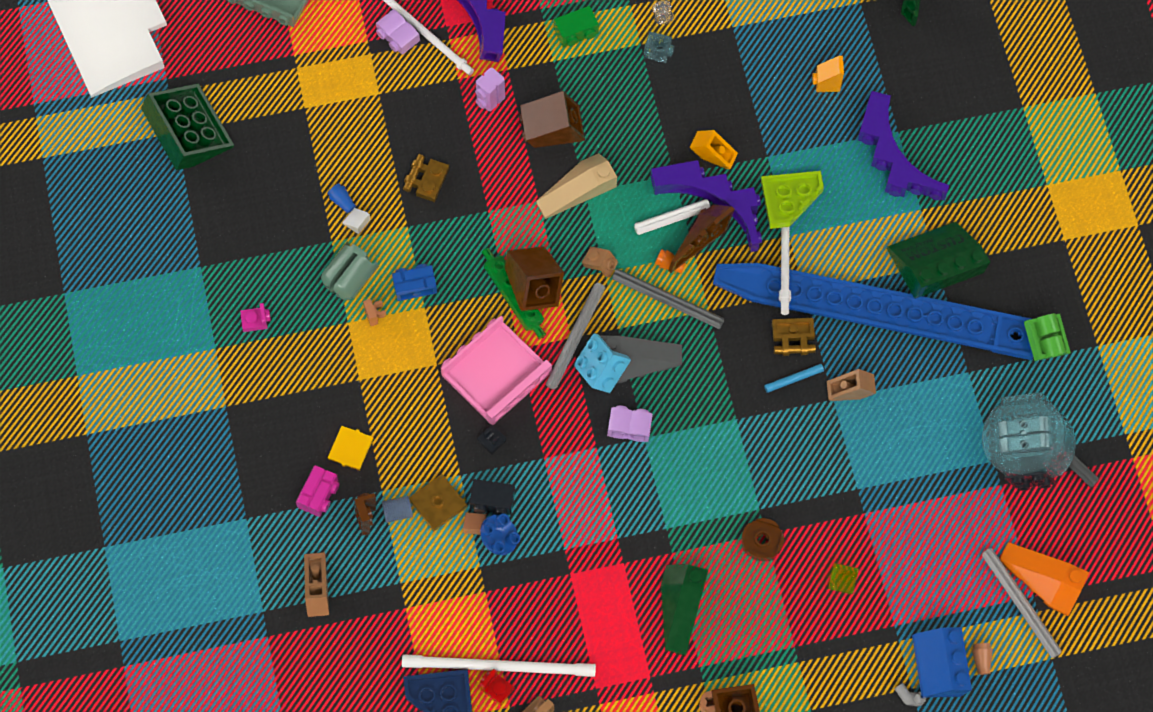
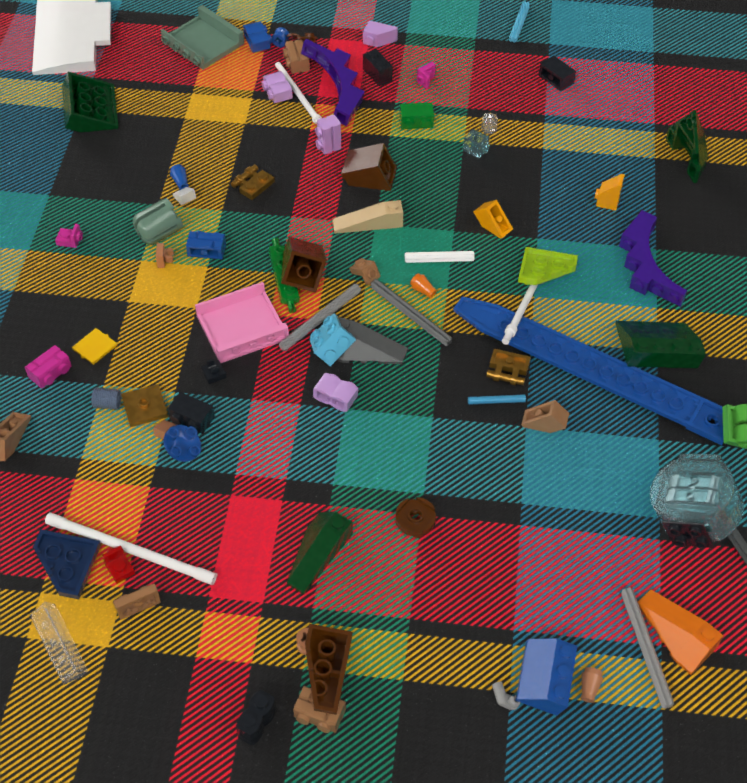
camera: 20 degrees right, 15 degrees down
reddish brown bracket [354,493,376,536] -> none
dark purple arch [650,160,762,252] -> none
reddish brown wedge [668,204,735,273] -> none
clear neon green panel [828,563,859,594] -> none

